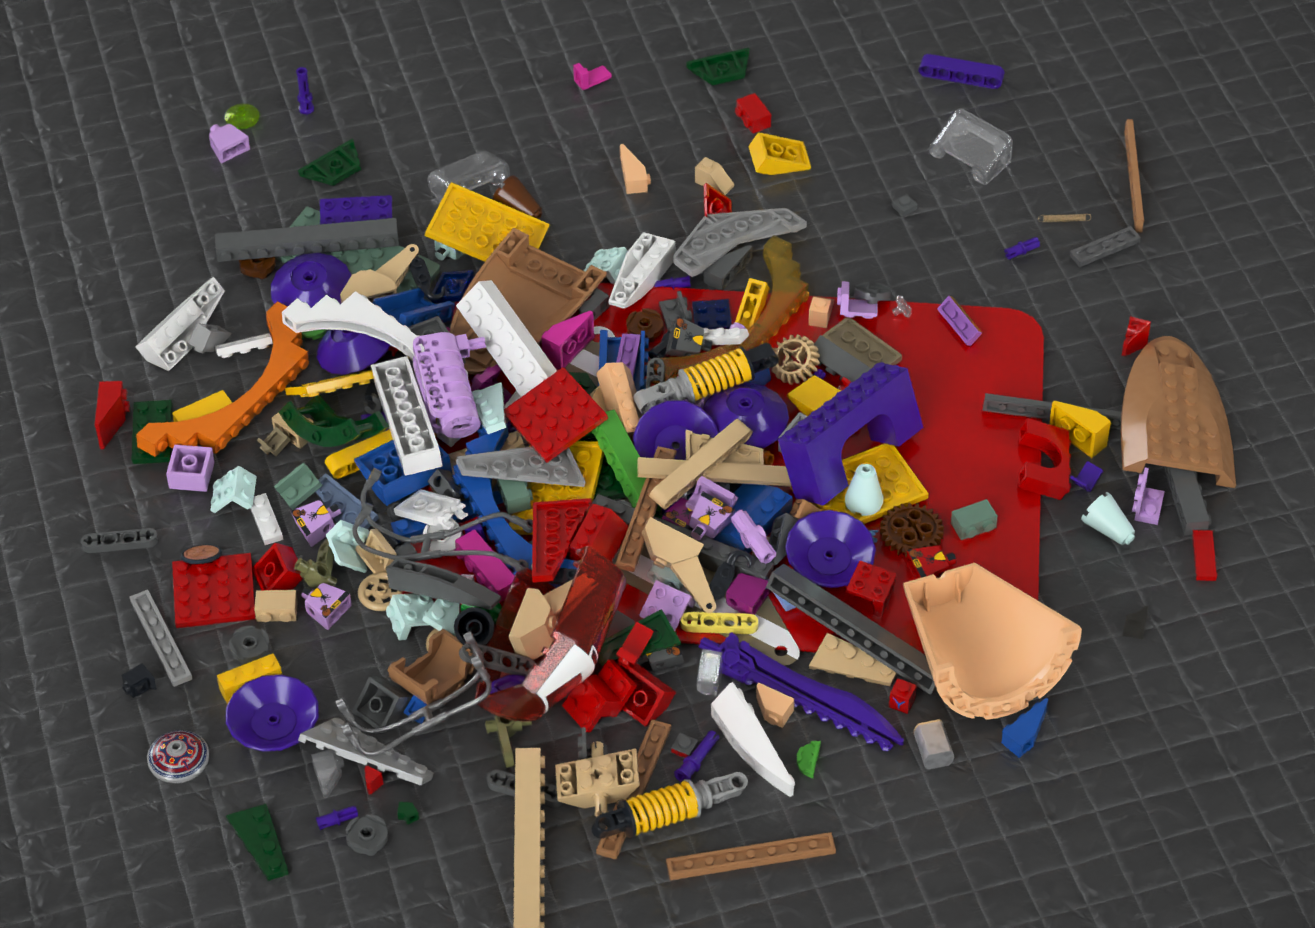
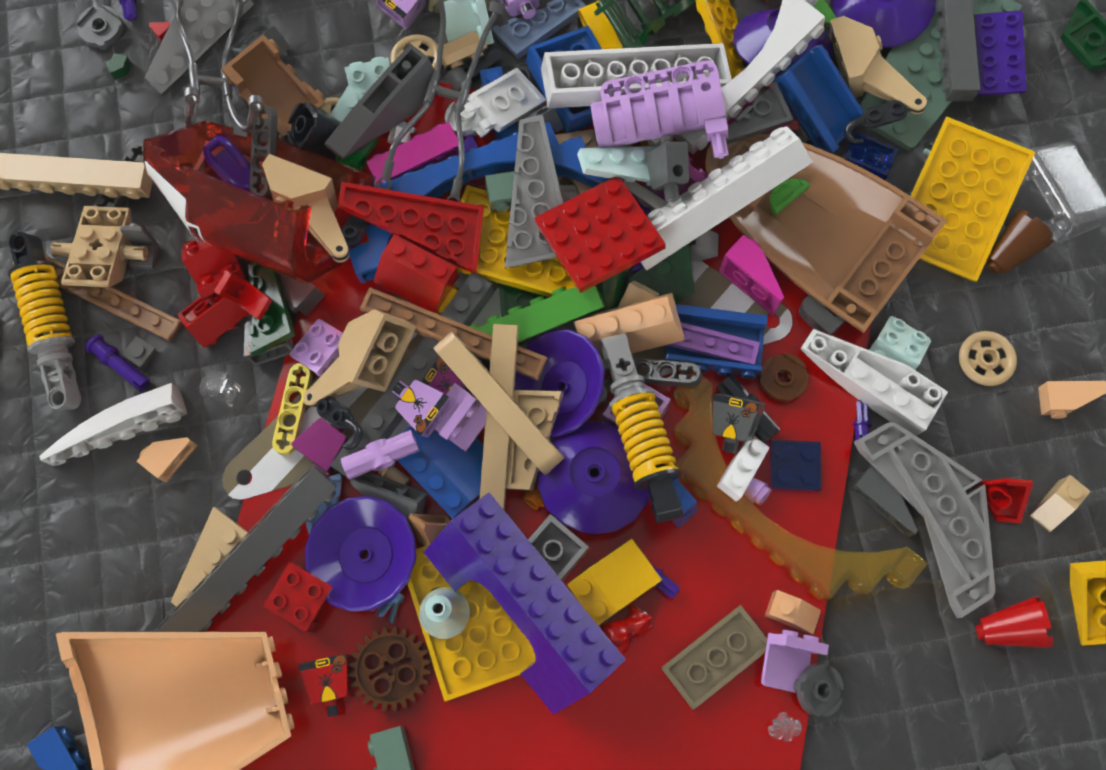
camera: 100 degrees right, 25 degrees up
dark grey bracket [659,291,692,332] -> none
dark purple piece [699,632,904,752] -> none
yellow slope [735,278,770,335] -> none
tan gear [772,334,820,385] -> none
bright green tile [797,741,821,778] -> none
dark grey brick [814,335,871,382] -> none
red brick [889,678,917,714] -> none
flat silver piece [914,719,954,770] -> none
none -> dark grey torso [645,142,689,202]
none -> tan plate [959,331,1017,386]
none -> red cone [975,596,1053,648]

